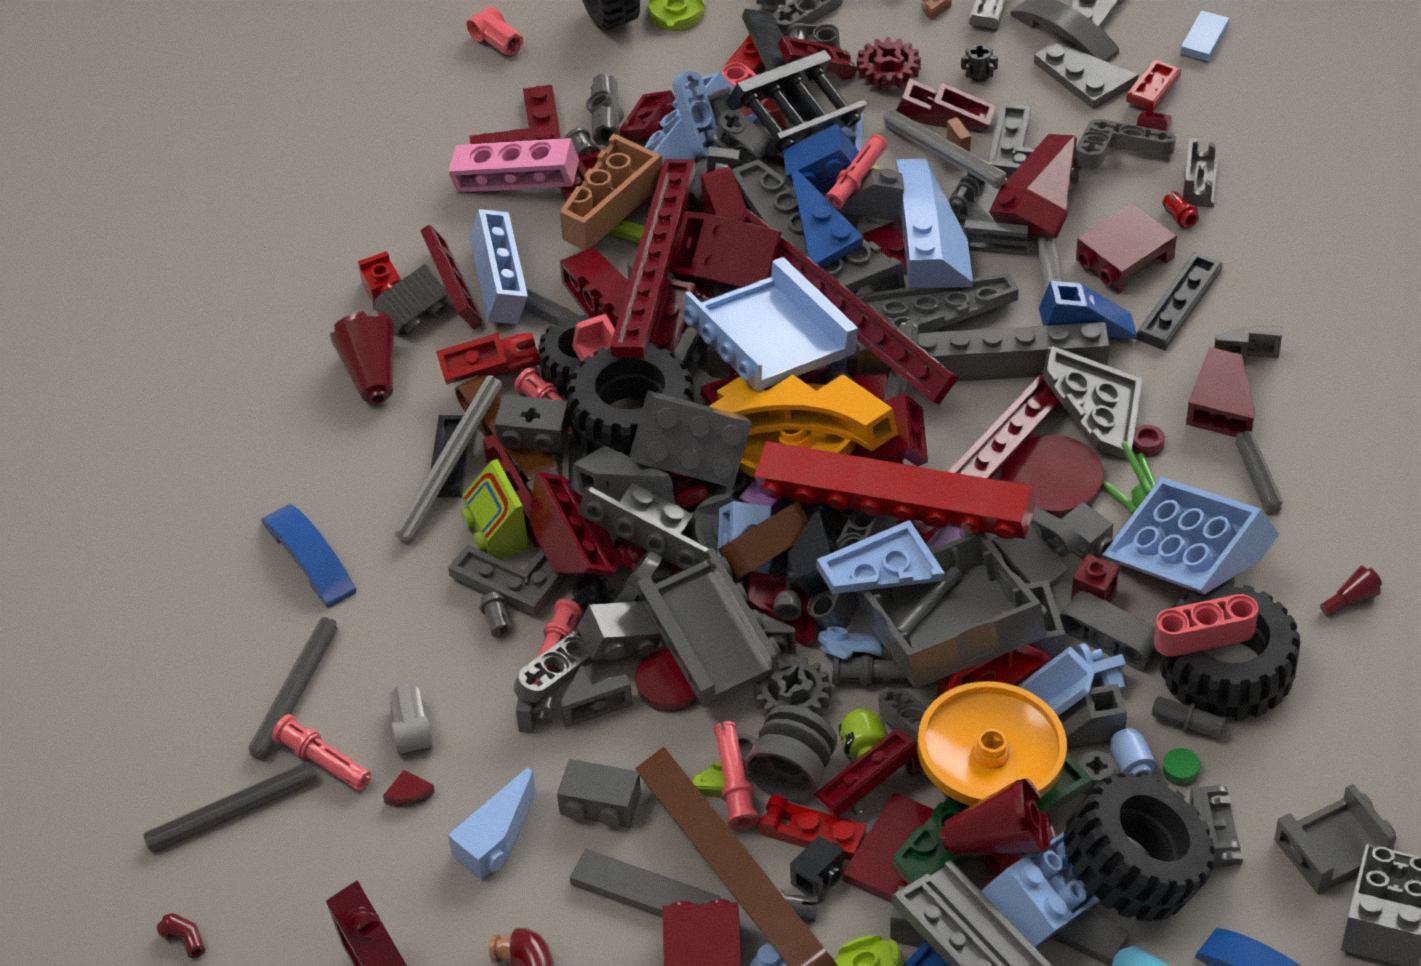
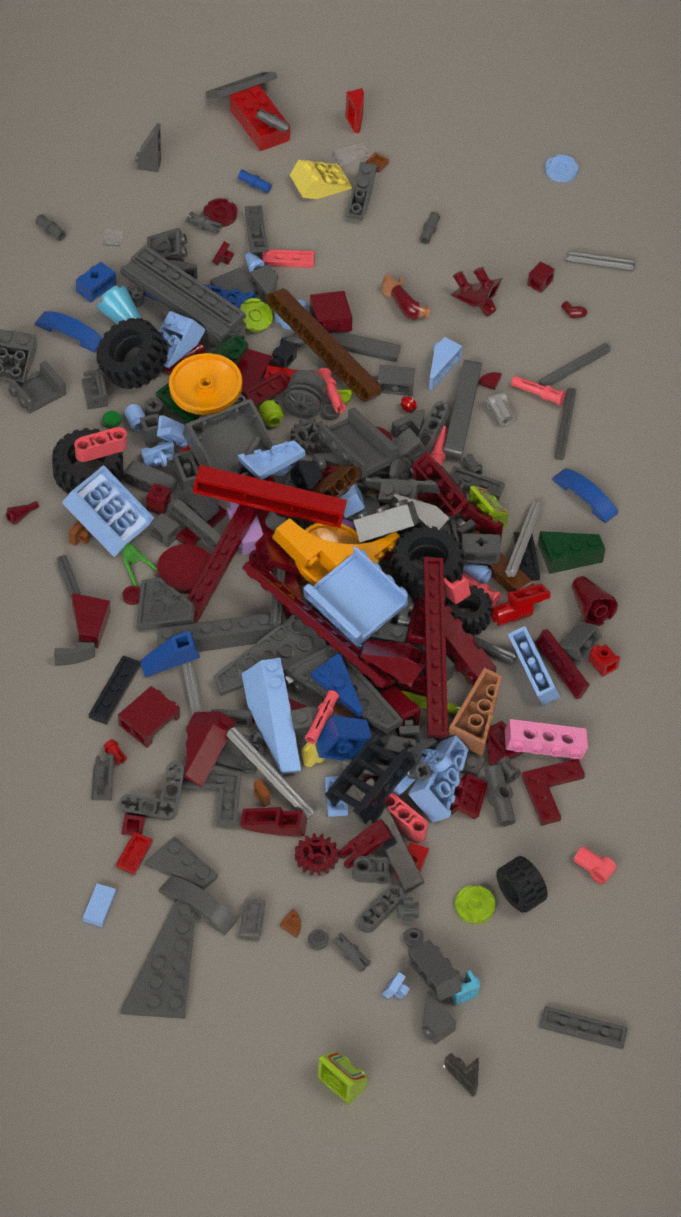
camera: 165 degrees right, 5 degrees up
dark red cone [940,778,1050,857] -> none
black gear [961,44,998,82] -> none
none -> red plate [400,396,417,413]
none -> dark grey beam [444,360,482,460]
none -> dark green wedge [538,531,605,574]

